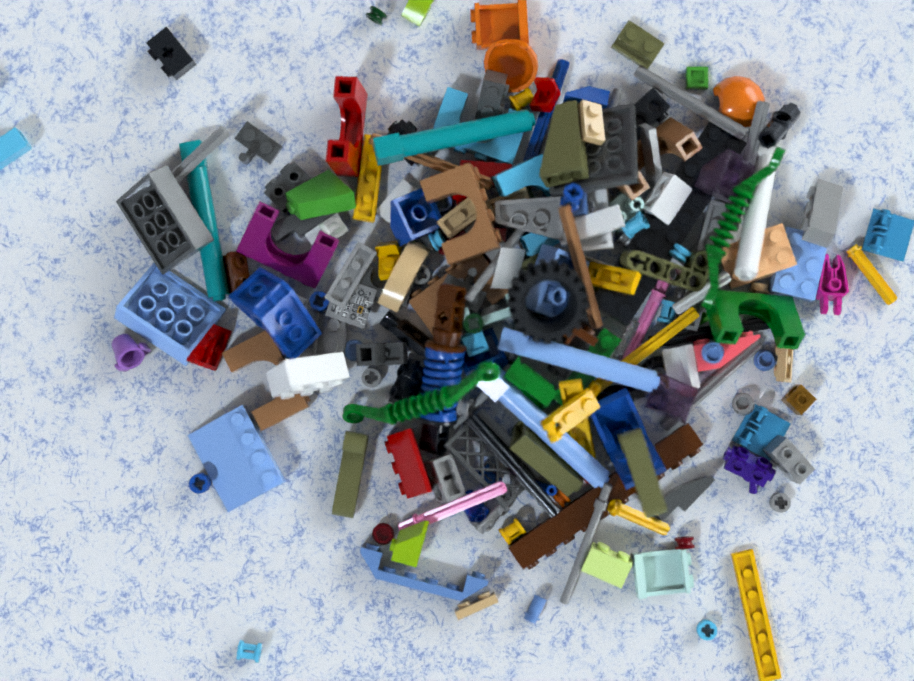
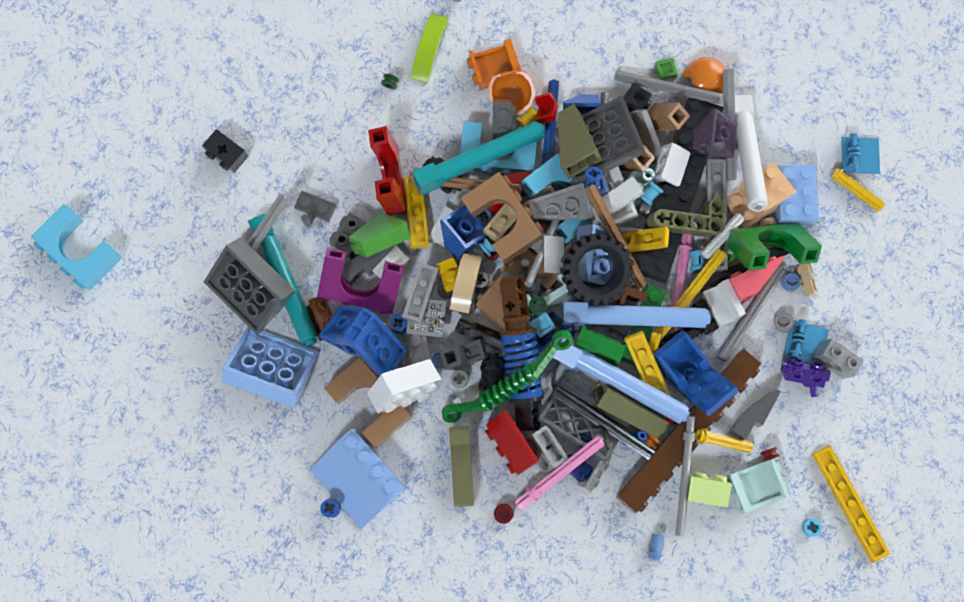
camera: 15 degrees left, 10 degrees down
medium lavender piece [111,334,151,372] -> none
red wing [186,324,232,371] -> none
medium blue slope [360,543,489,601] -> none
lime slope [389,521,429,567] -> none
tan plate [455,591,498,620] -> none
yellow bush [498,517,527,545] -> none
yellow plate [540,388,600,443] -> none
tan plate [578,100,605,146] -> none
olive plate [611,20,665,69] -> none
olive beam [617,428,668,519] -> none
clear purple slope [645,372,699,424] -> none
medium azure bush [669,243,691,264] -> none
green piece [701,146,786,310] -> none
medium blue plate [701,342,724,364] -> none
black piece [758,102,801,149] -> none
light grey bush [769,493,791,513] -> none
pearl gold brick [781,384,817,415] -> none
light grey brick [800,179,843,248] -> none
dark pink hinge [815,254,849,315] -> none

